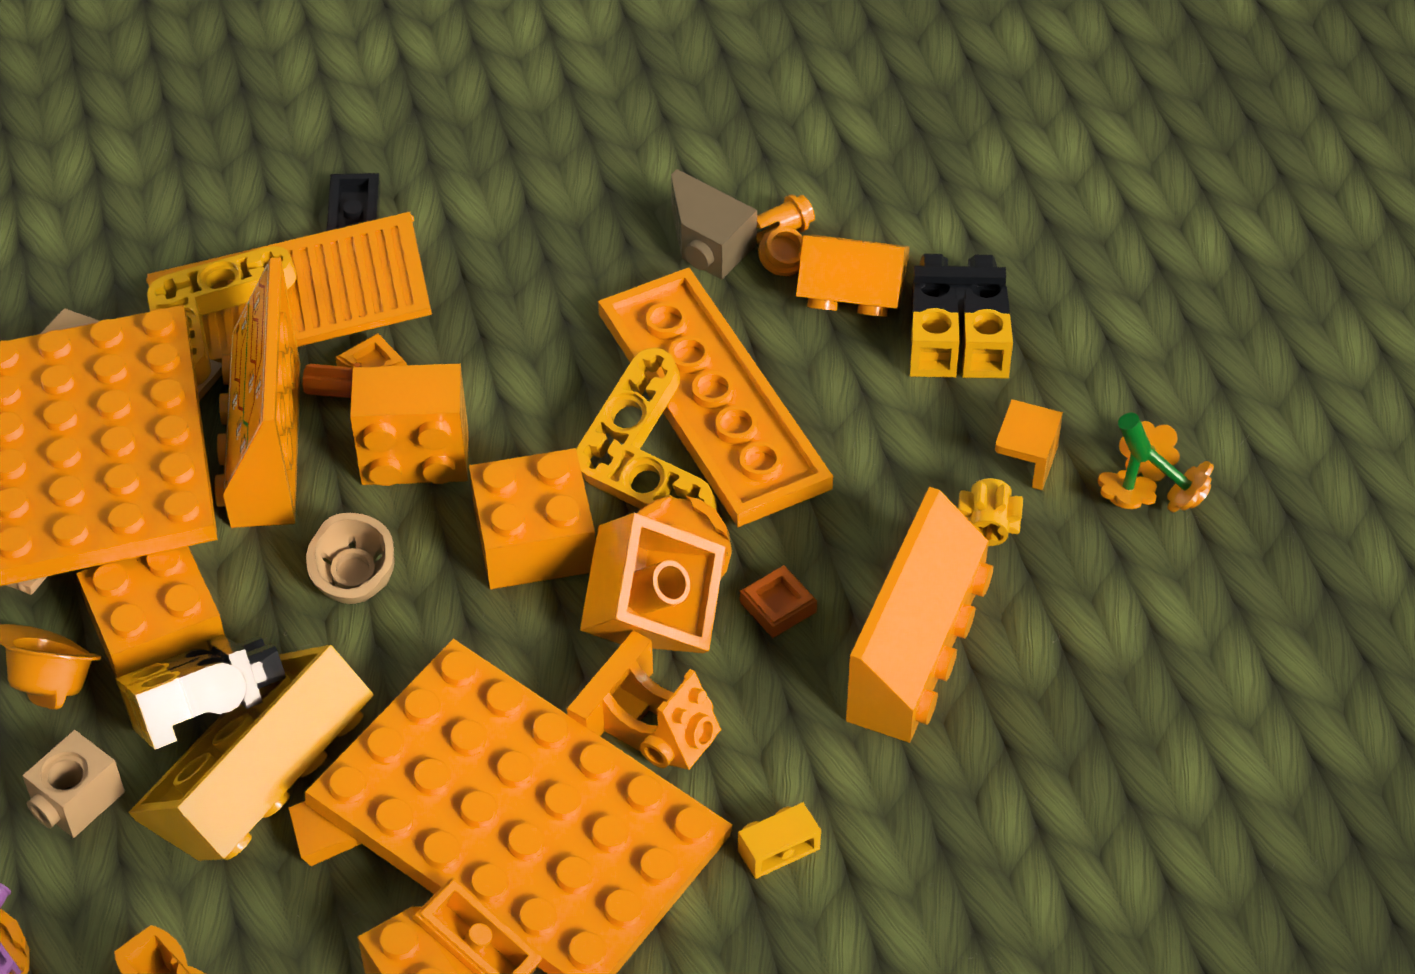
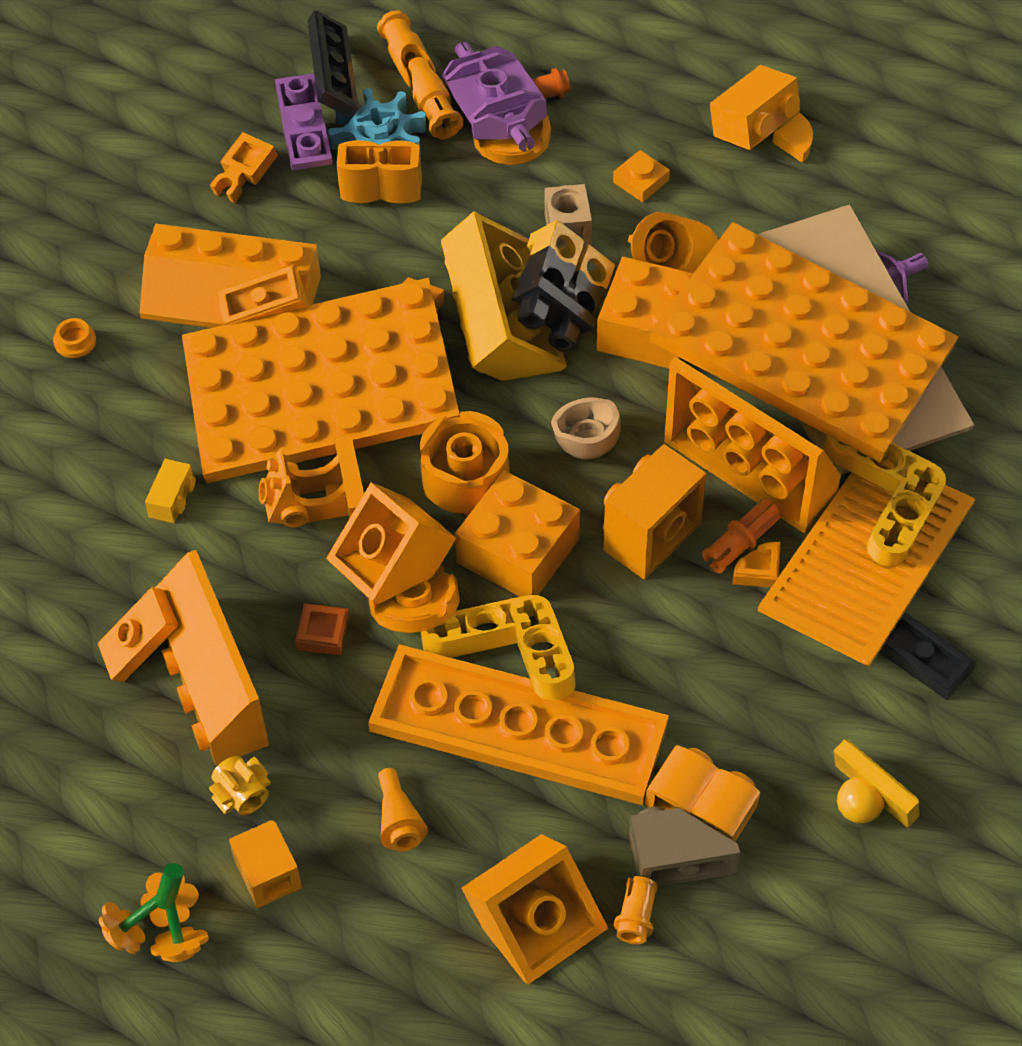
camera: 135 degrees right, 5 degrees up
light orange plate [758,227,803,276] -> none
hips [910,254,1013,379] -> none
none -> light orange plate [97,587,179,682]
none -> light orange cone [378,768,428,852]
none -> light orange brick [420,411,510,517]
none -> light orange brick [645,745,761,842]
none -> yellow tile [833,739,919,828]

